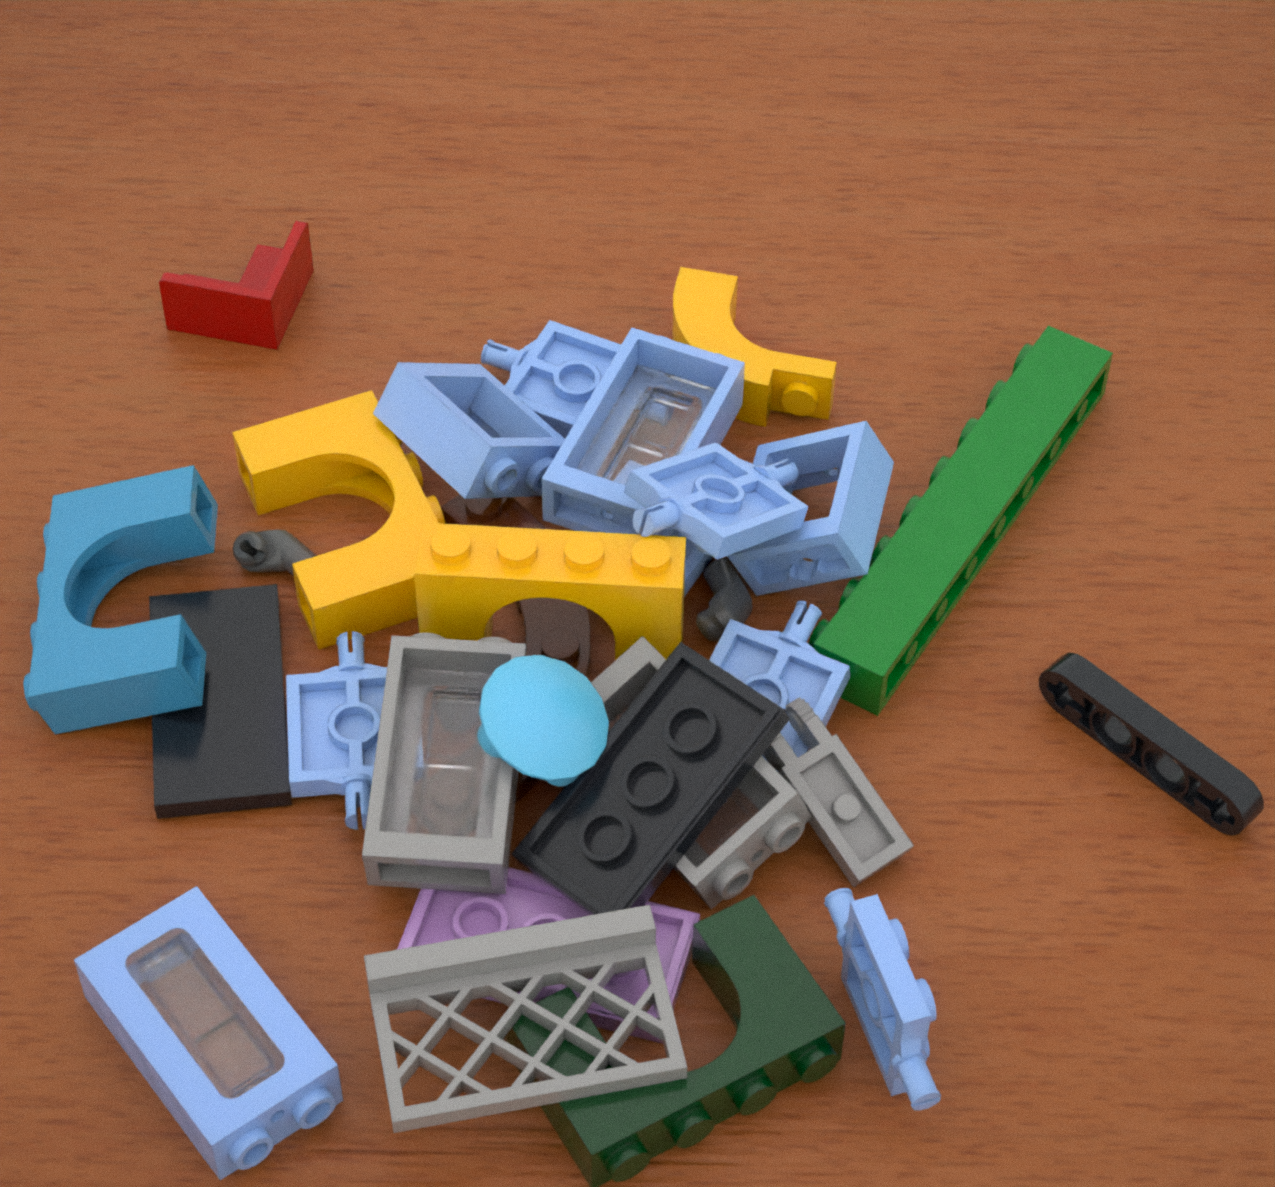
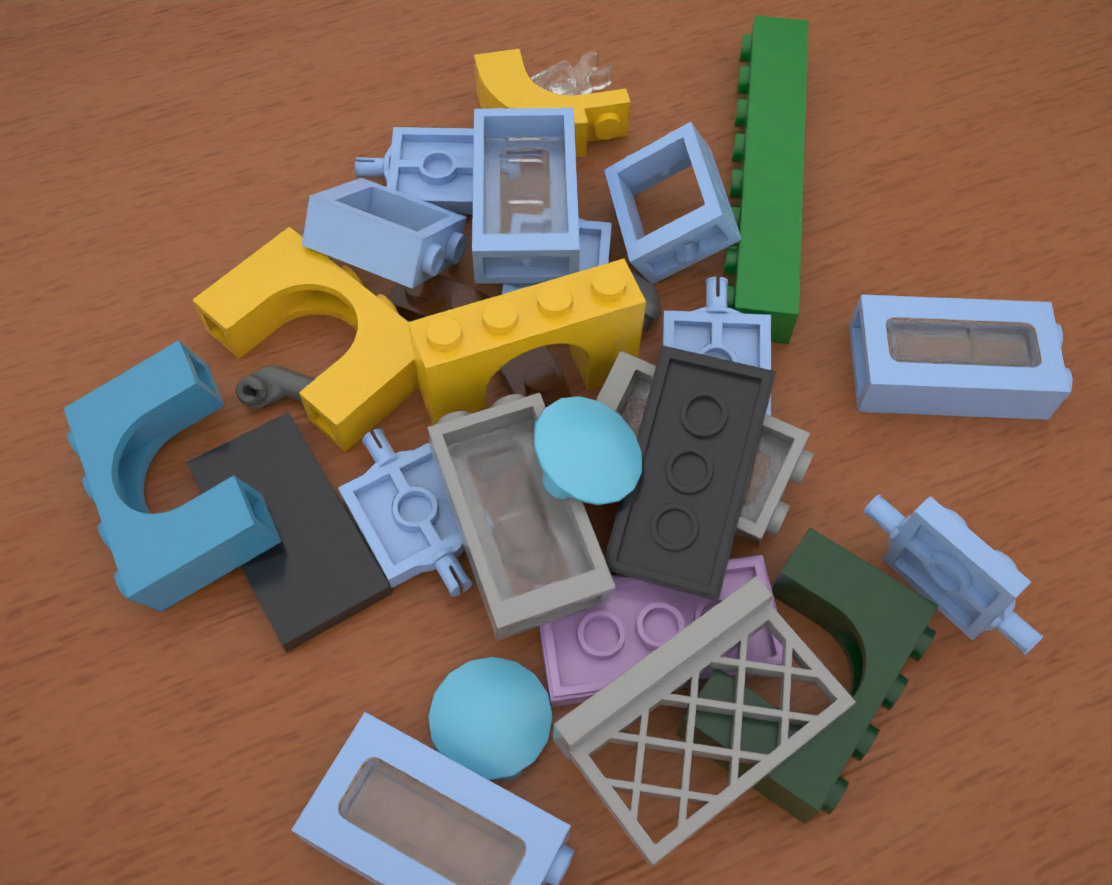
camera: 25 degrees left, 10 degrees up
red panel [159,221,314,350] -> none
light blue plate [624,442,809,560] -> none
light grey hinge [763,697,914,888] -> none
black beam [1039,652,1264,836] -> none
none -> medium azure dish [428,657,553,782]
none -> clear plate [530,51,613,95]
none -> light blue piece [849,294,1072,420]

